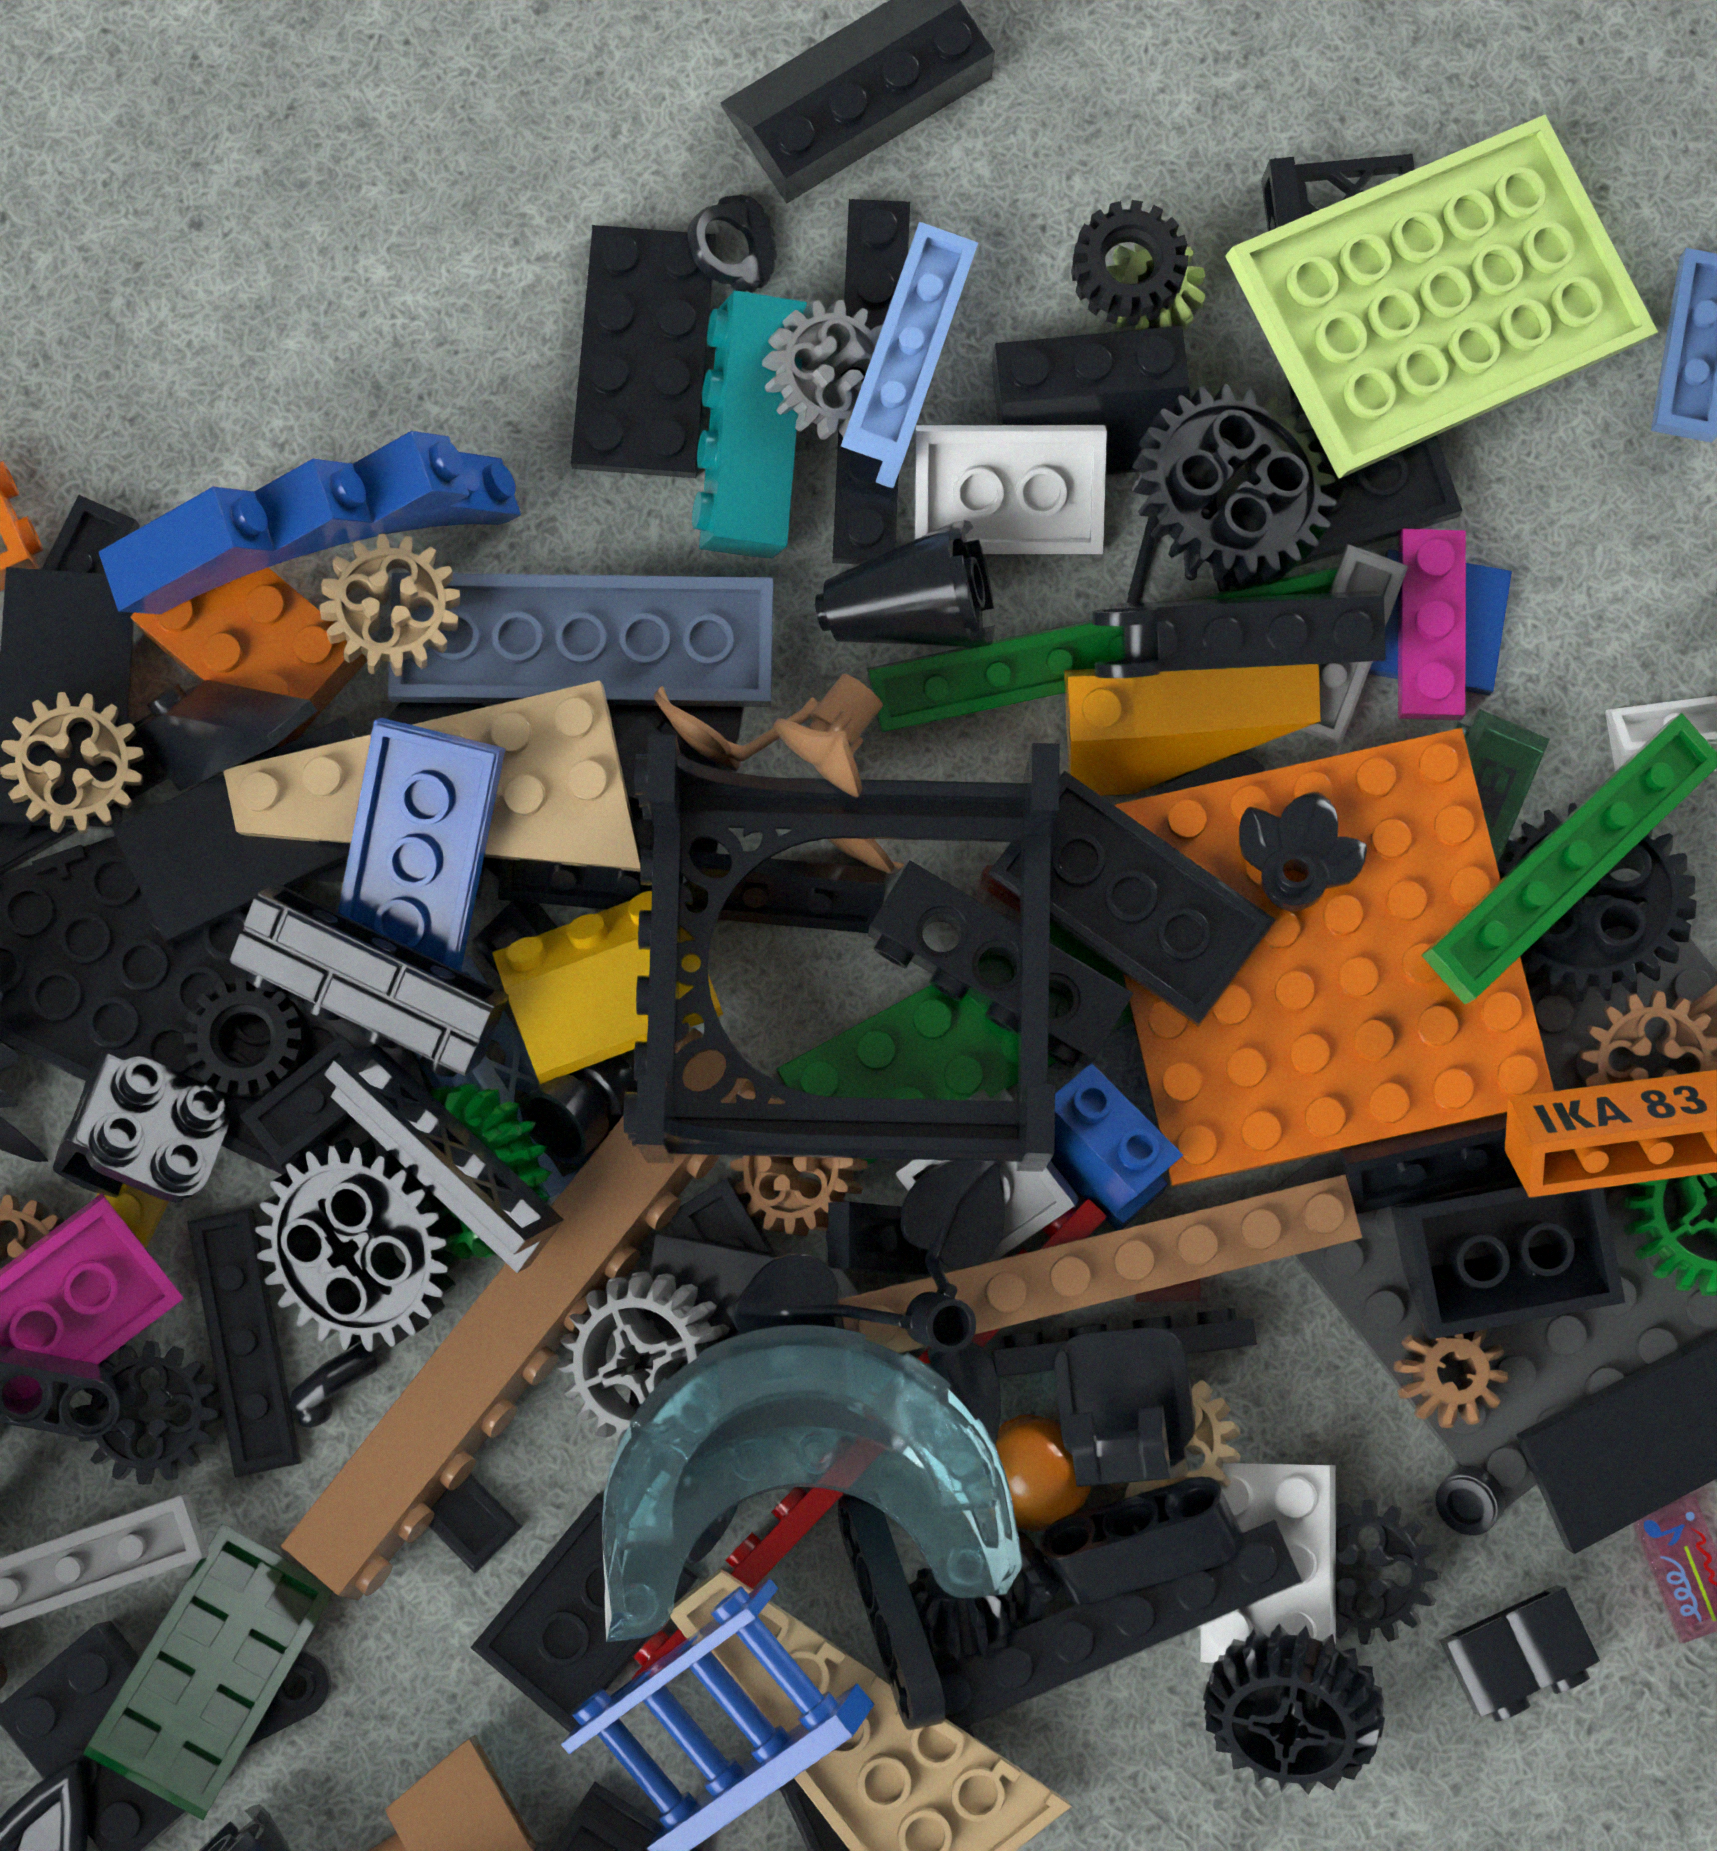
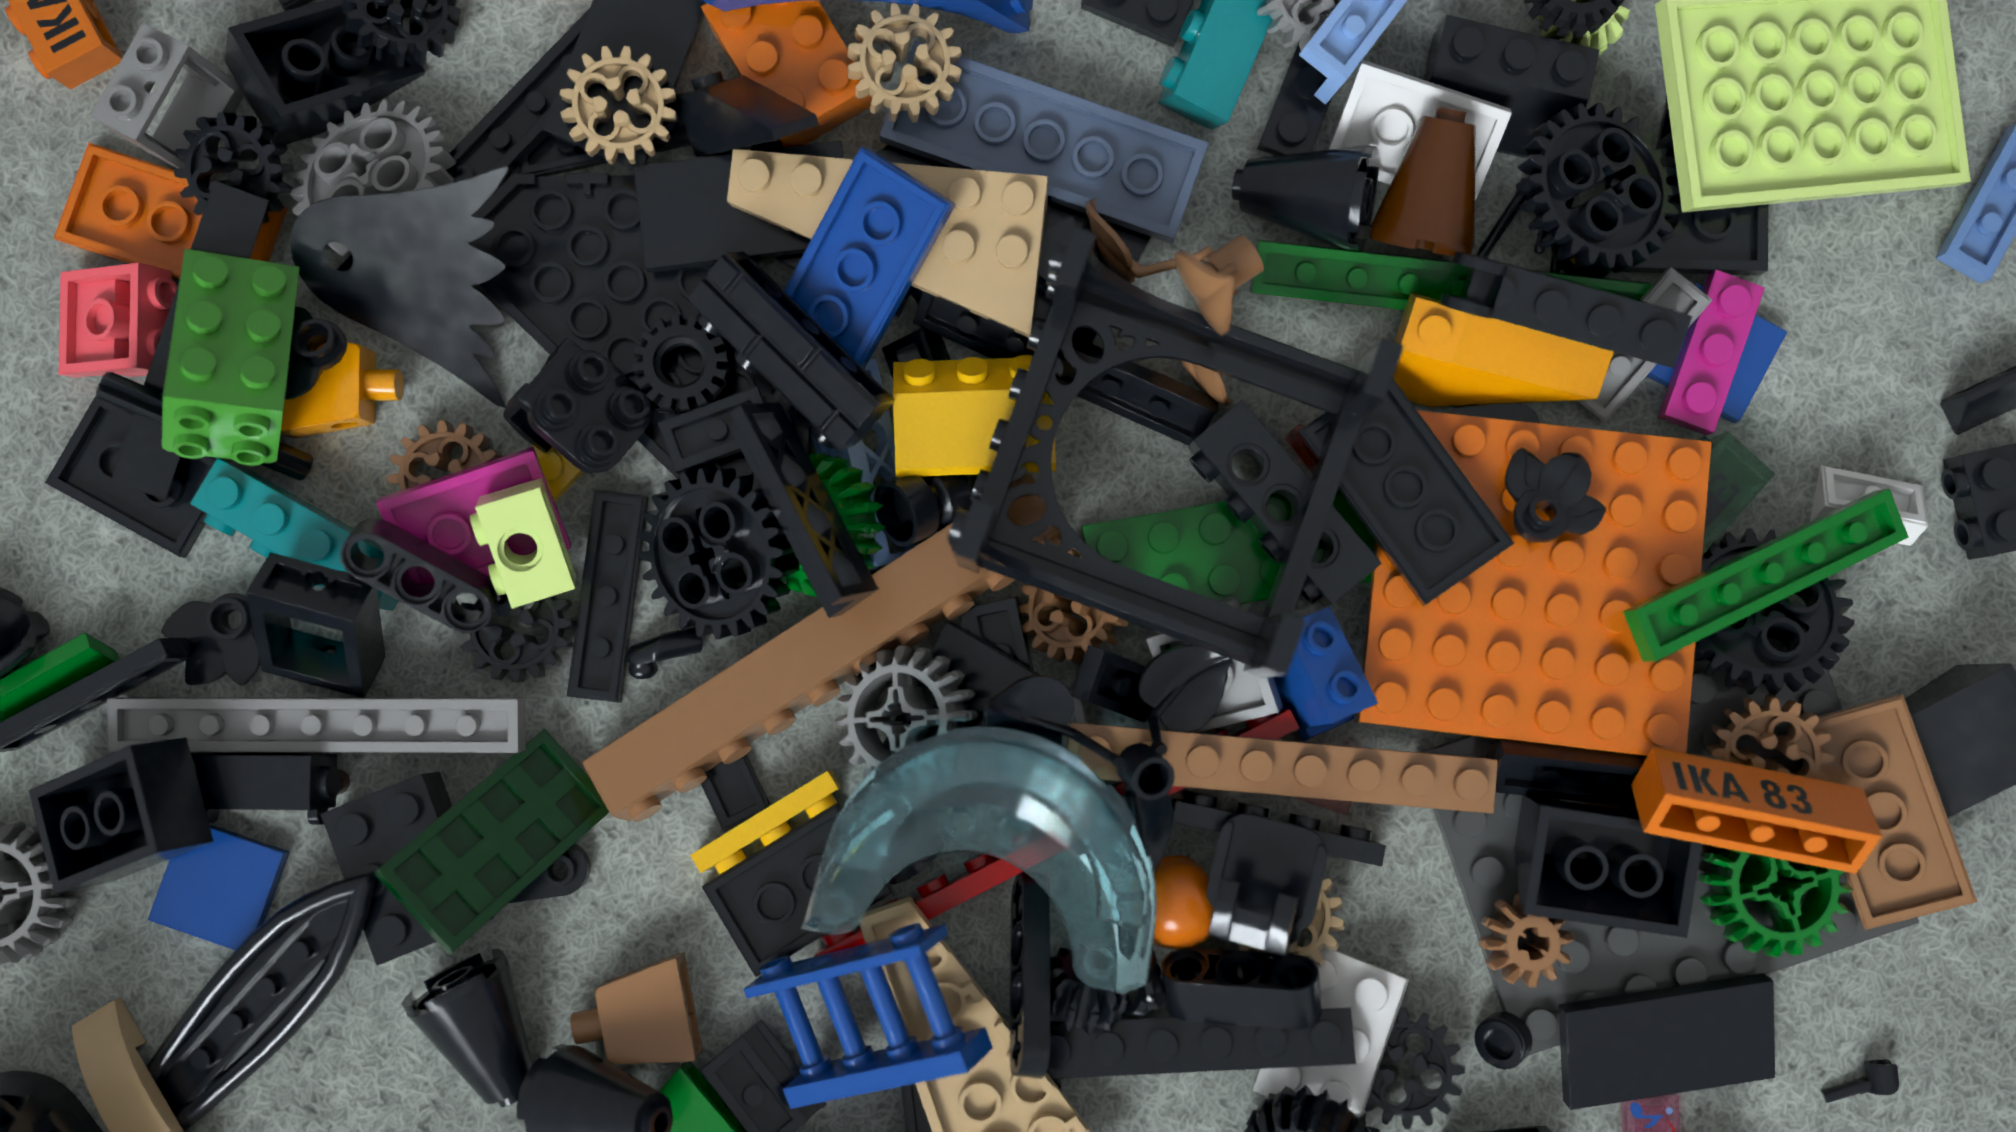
camera: 20 degrees right, 5 degrees up
none -> yellowish green brick [470,478,577,608]
none -> yellow plate [690,769,843,875]
none -> reddish brown cone [1369,107,1476,256]

